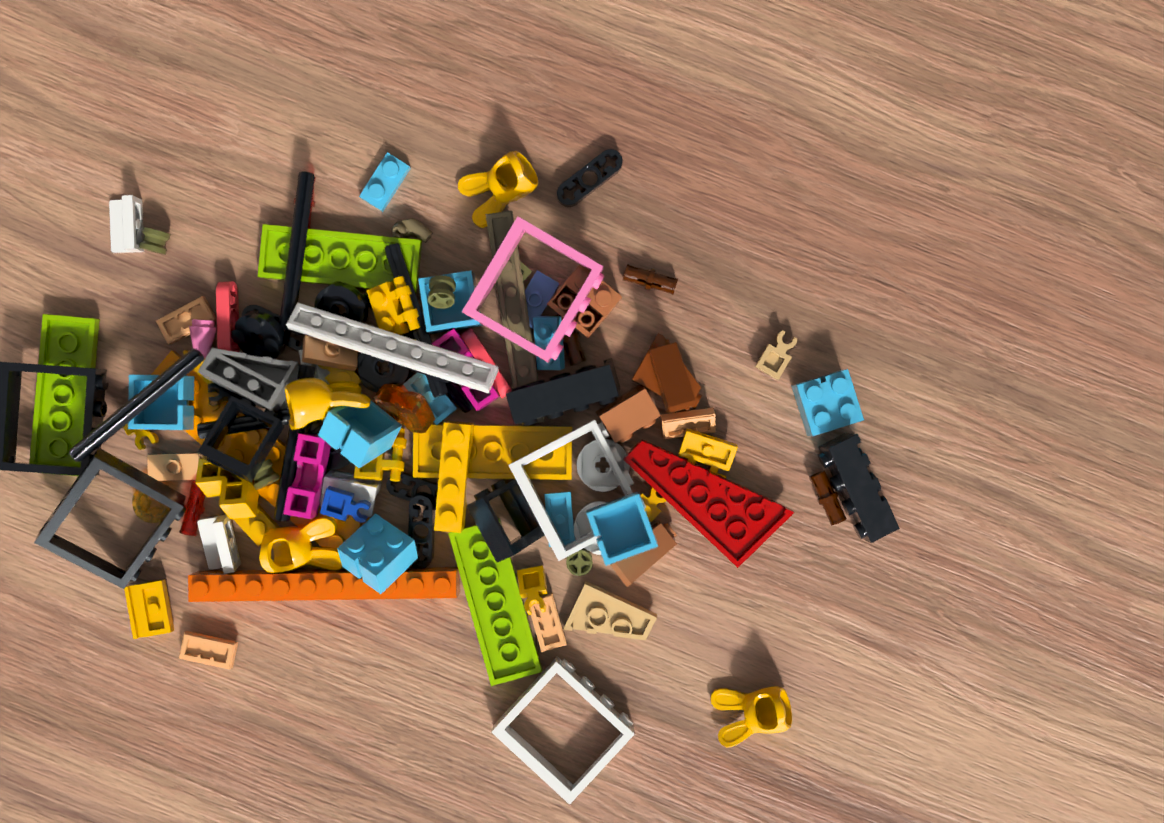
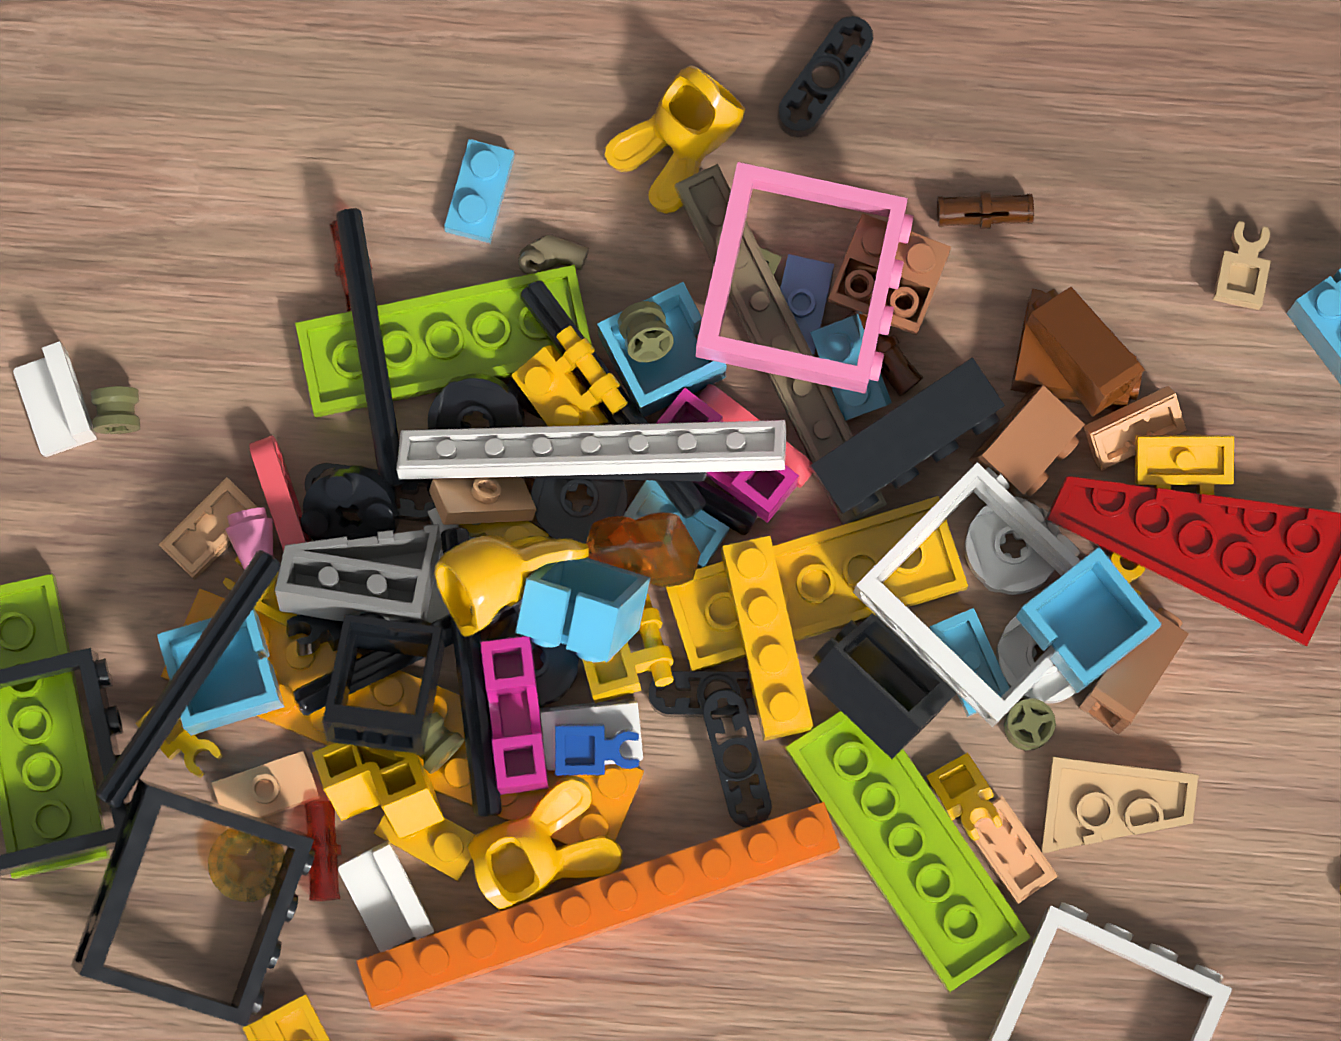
camera: 25 degrees left, 10 degrees down
medium azure piece [337,513,418,594] -> none

